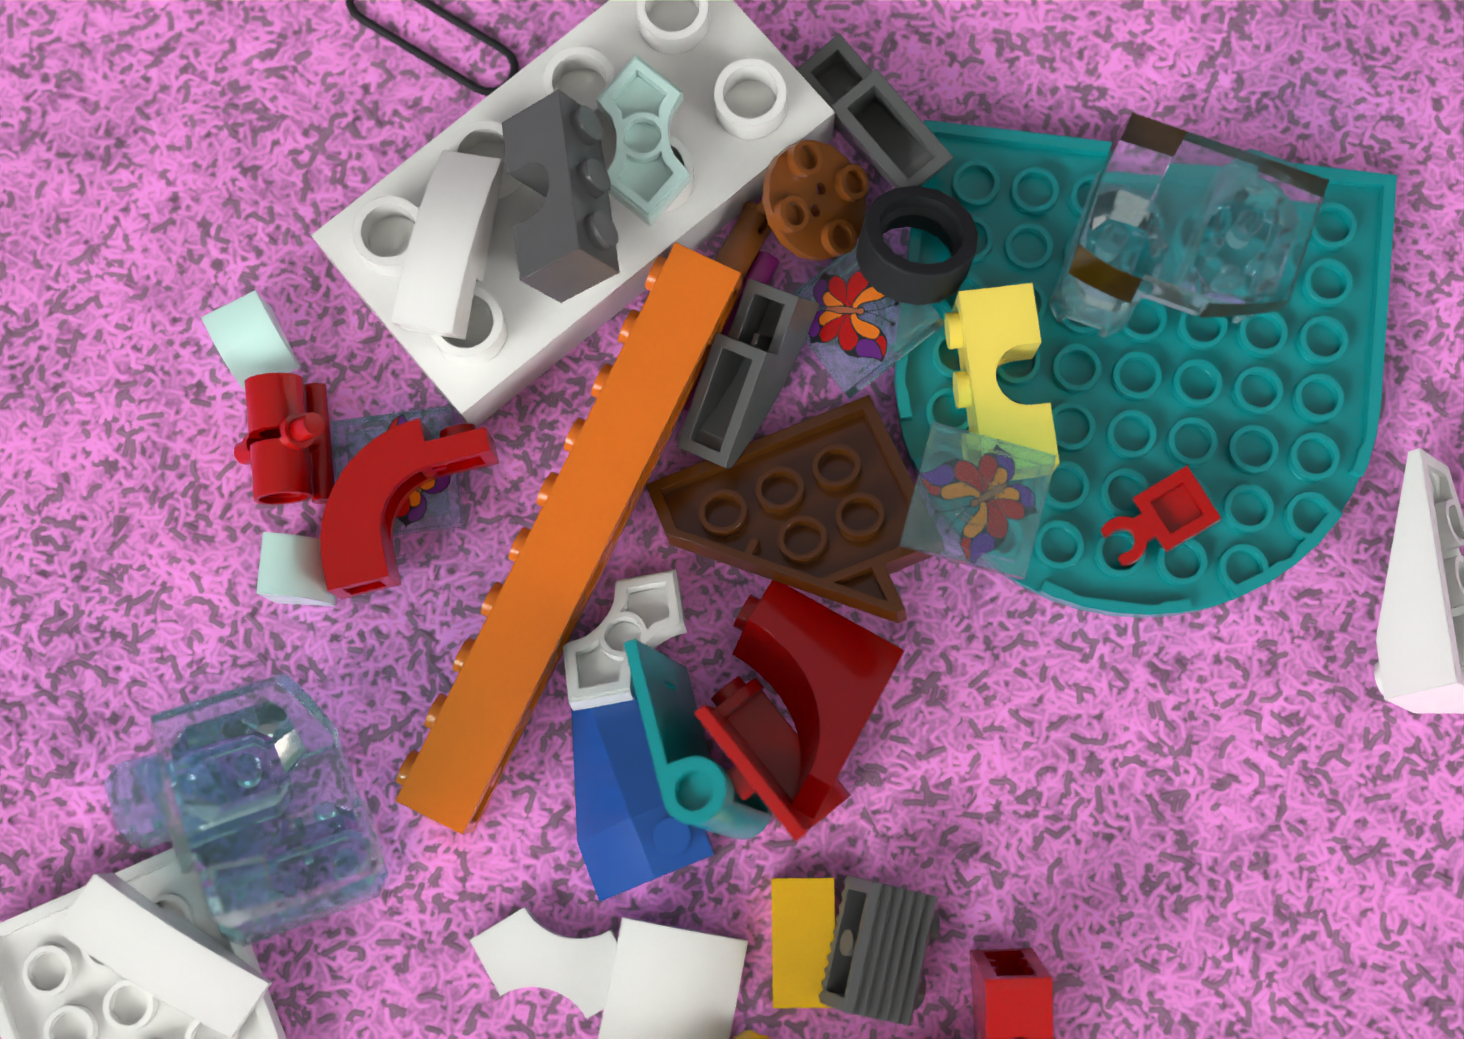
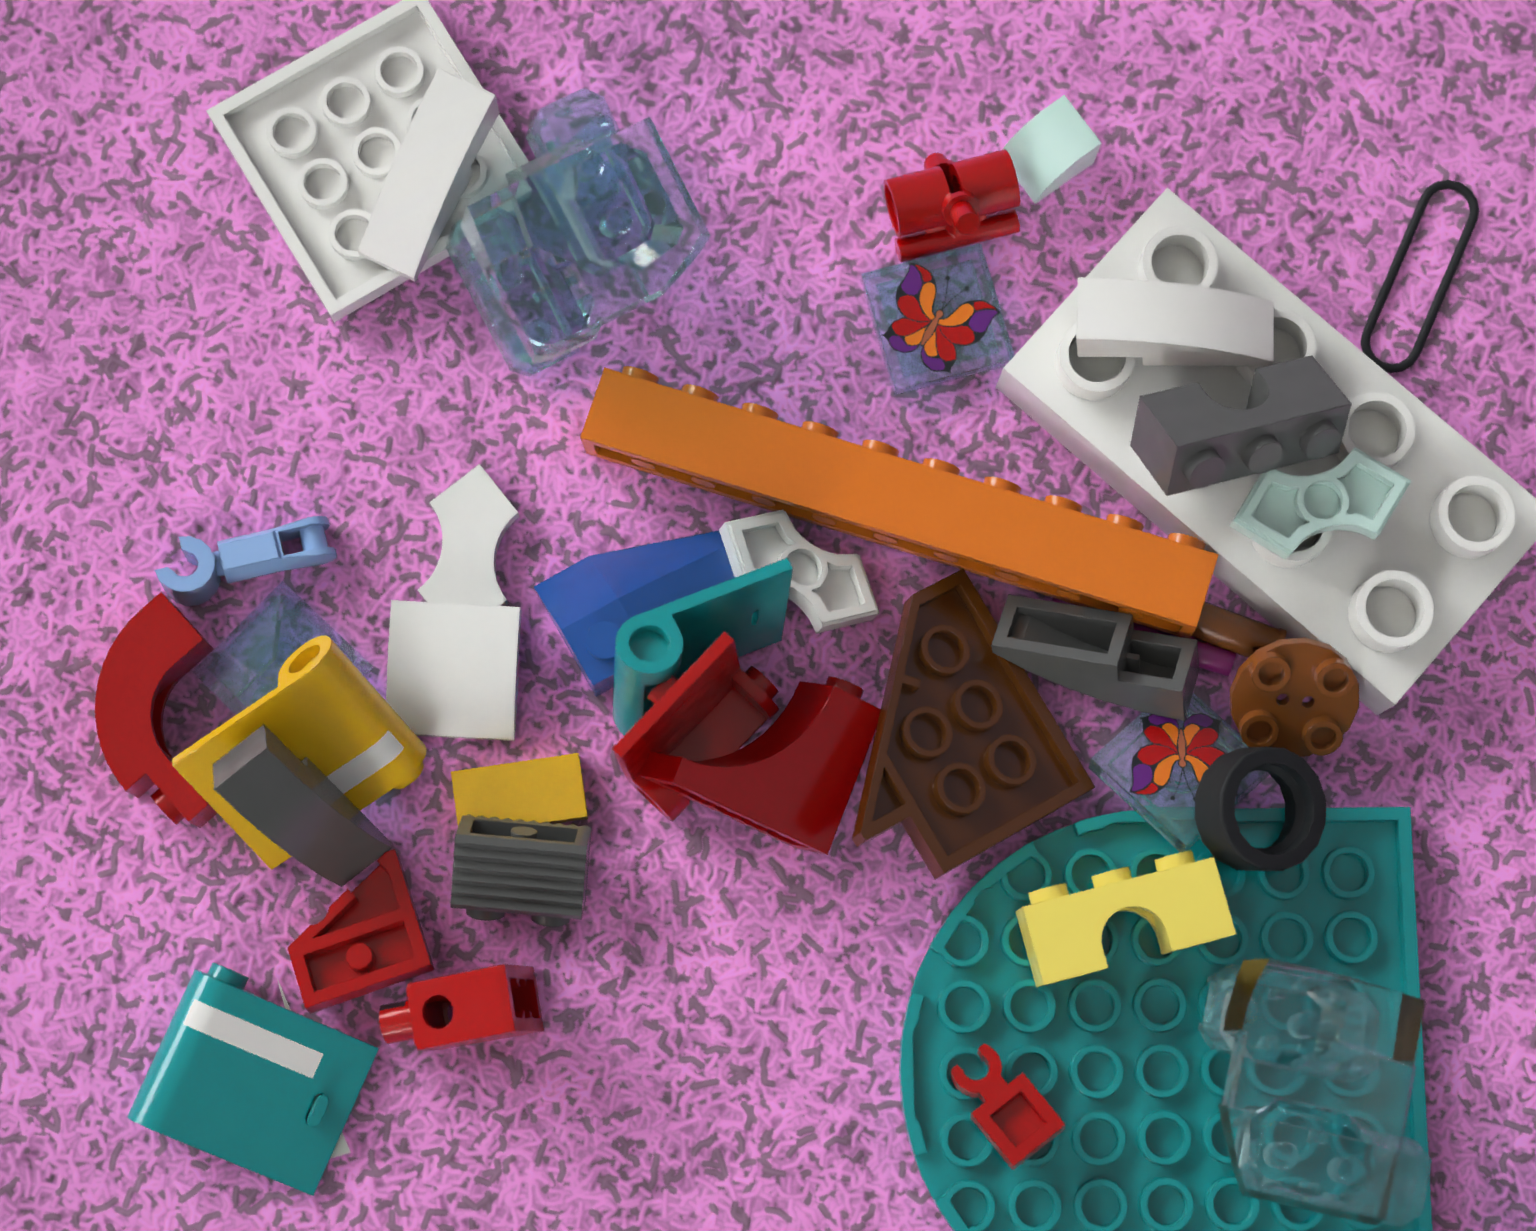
camera: 70 degrees right, 0 degrees up
light aqua brick [257,532,337,606] -> none
red arch [320,418,499,599] -> none
dark grey slope [796,33,953,188] -> none
clear light blue tile [899,422,1057,580] -> none

